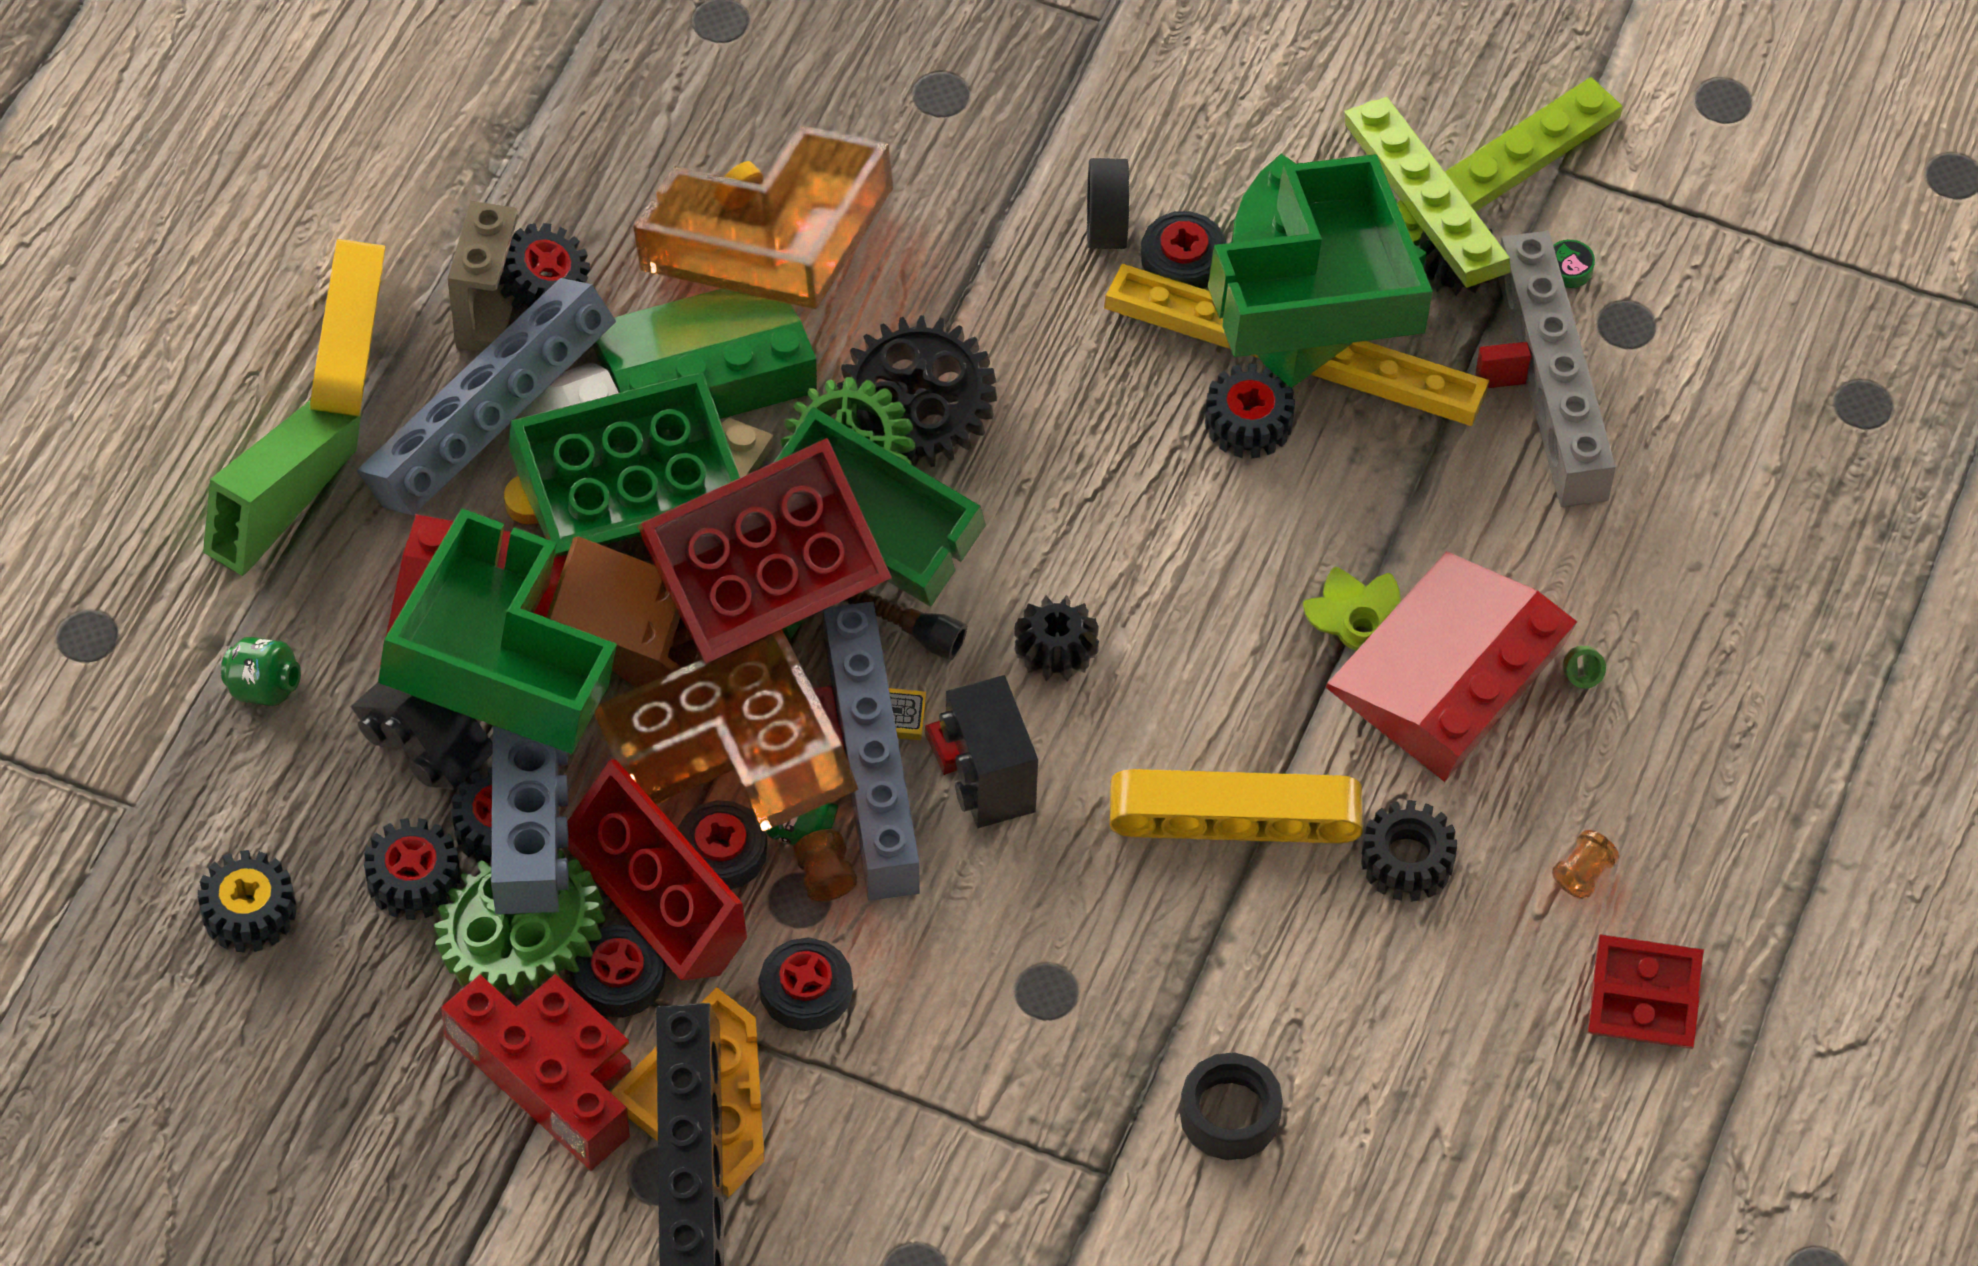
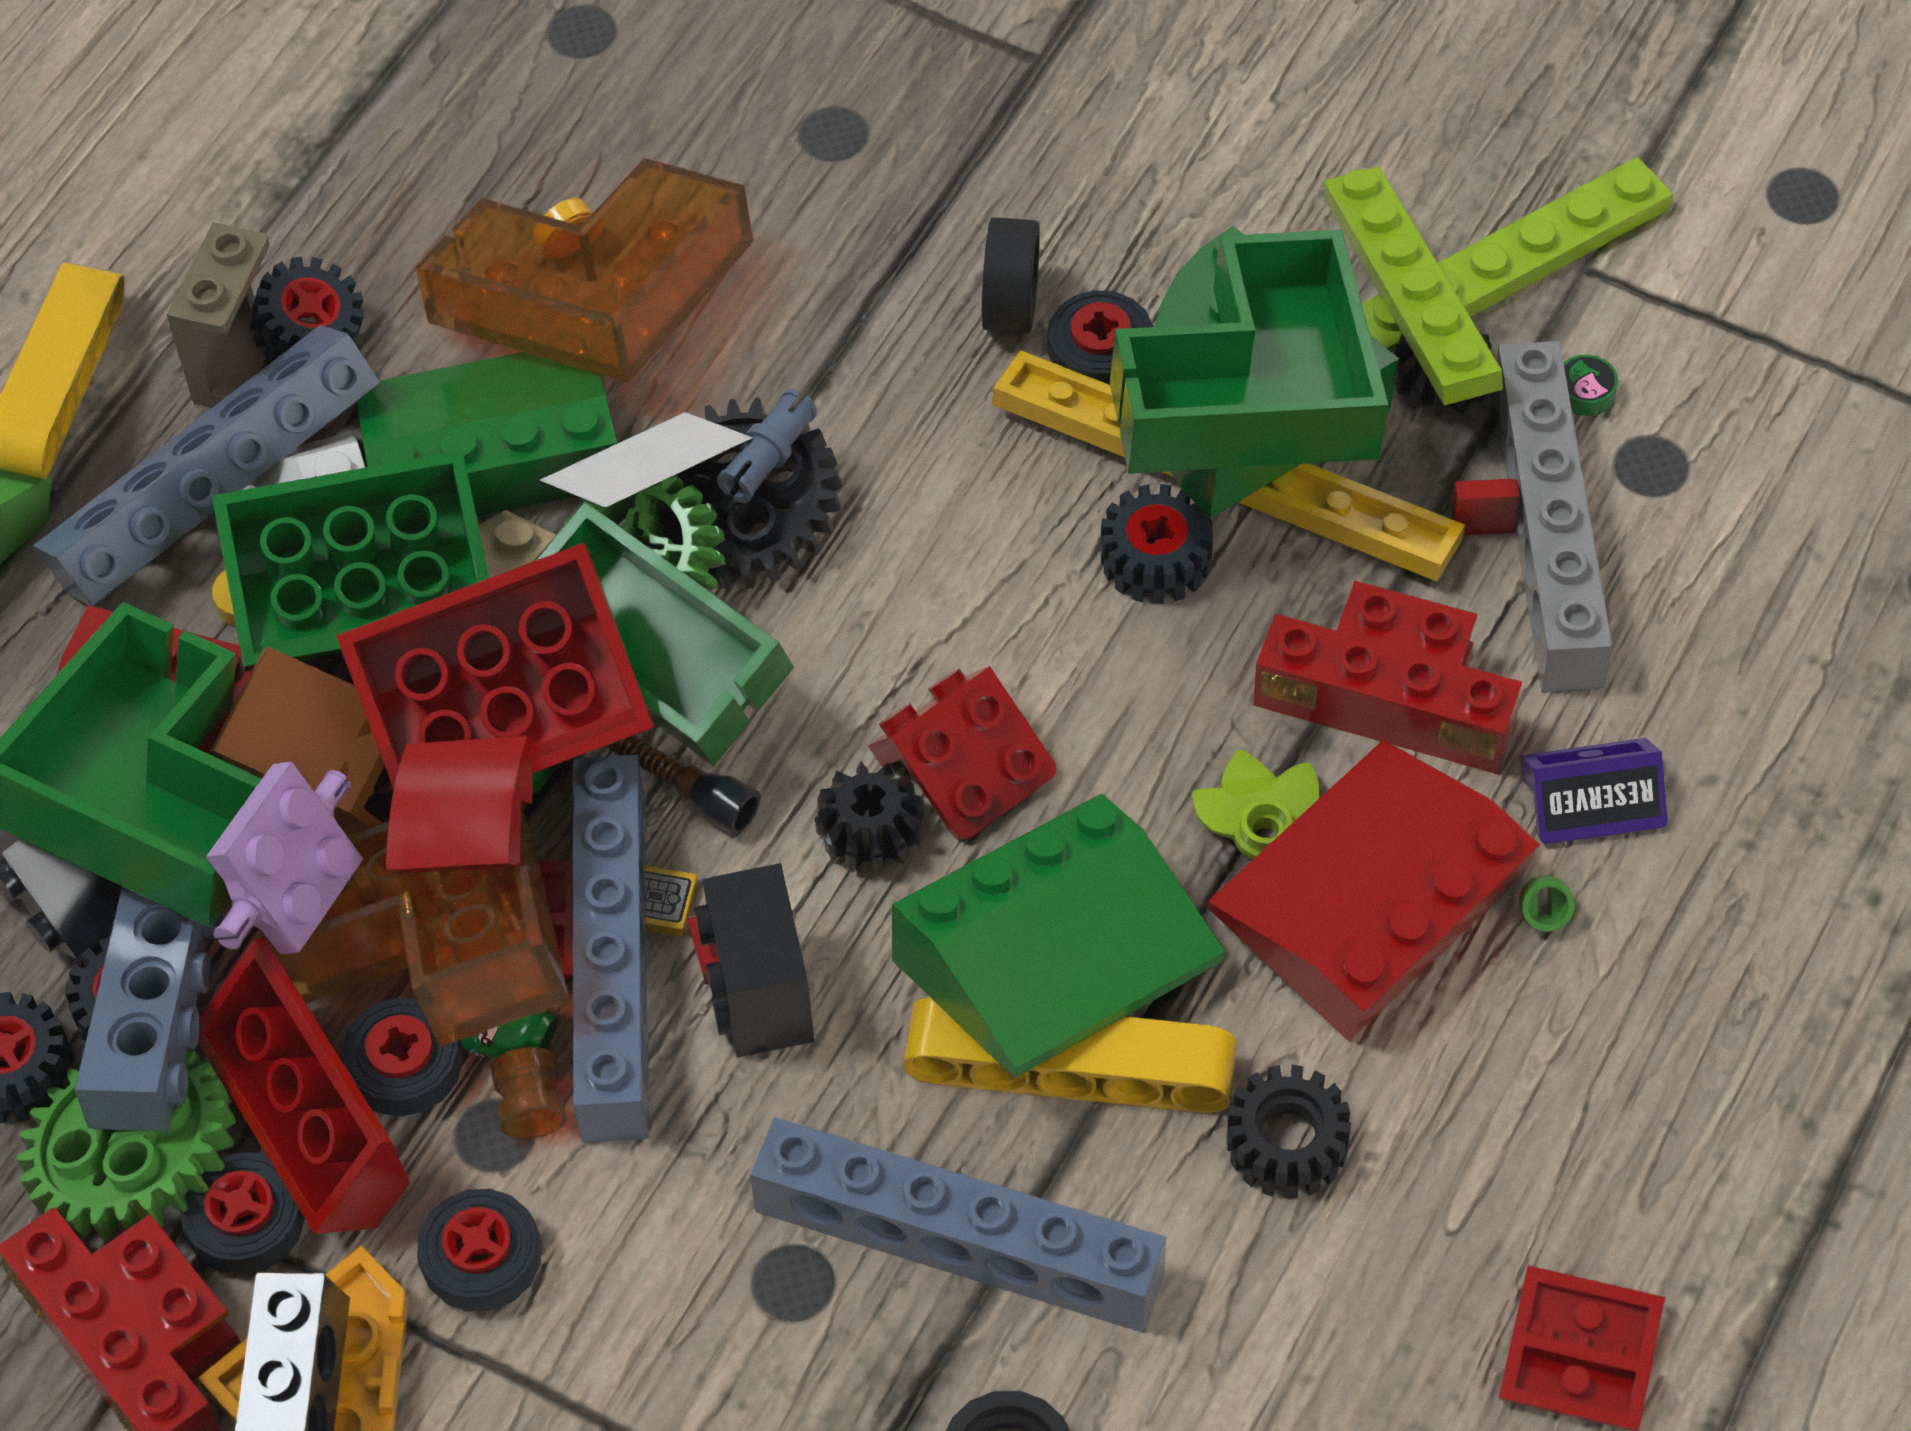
camera: 10 degrees right, 0 degrees up
clear orange bush [1552,830,1619,899] -> none
none -> lavender plate [206,762,363,954]
none -> red slope [386,736,533,873]
none -> white sticker [540,412,752,508]
none -> sand blue pin [717,389,817,503]
none -> sand blue brick [750,1117,1166,1333]
none -> red bracket [868,666,1056,840]
none -> green slope [892,793,1225,1078]
none -> red piece [1253,580,1522,775]
none -> panel [1520,738,1668,844]

